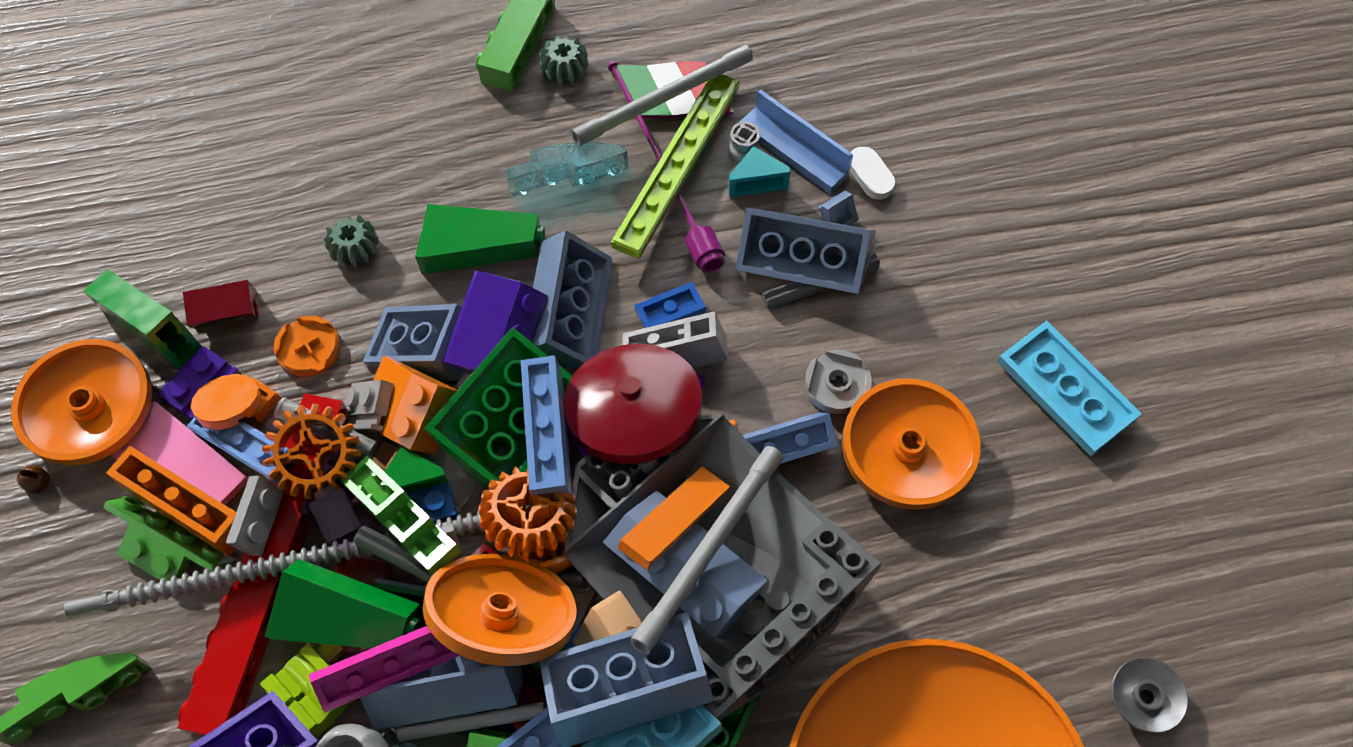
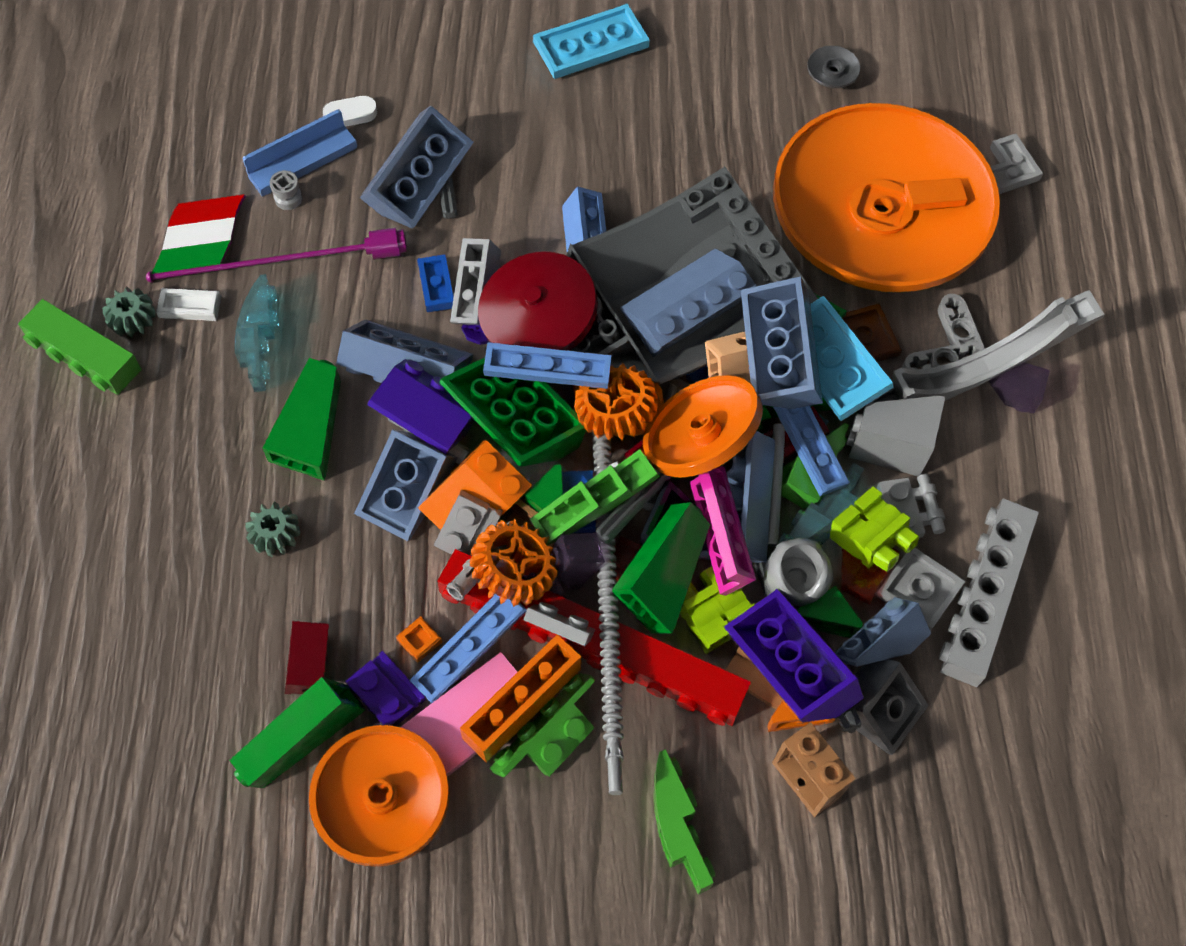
camera: 80 degrees left, 0 degrees up
reddish brown hinge [16,464,50,494] -> none
orange tile [191,374,262,430] -> none
orange tile [273,316,341,377] -> none
light grey piece [571,45,753,146] -> none
lime tile [611,74,740,259] -> none
orange tile [617,466,730,570] -> none
light grey piece [630,446,783,654] -> none
teal slope [728,146,791,197] -> none
light grey plate [805,349,872,414] -> none
sand blue tile [818,191,859,226] -> none
orange dish [842,378,981,510] -> none
none -> white tile [156,288,221,321]

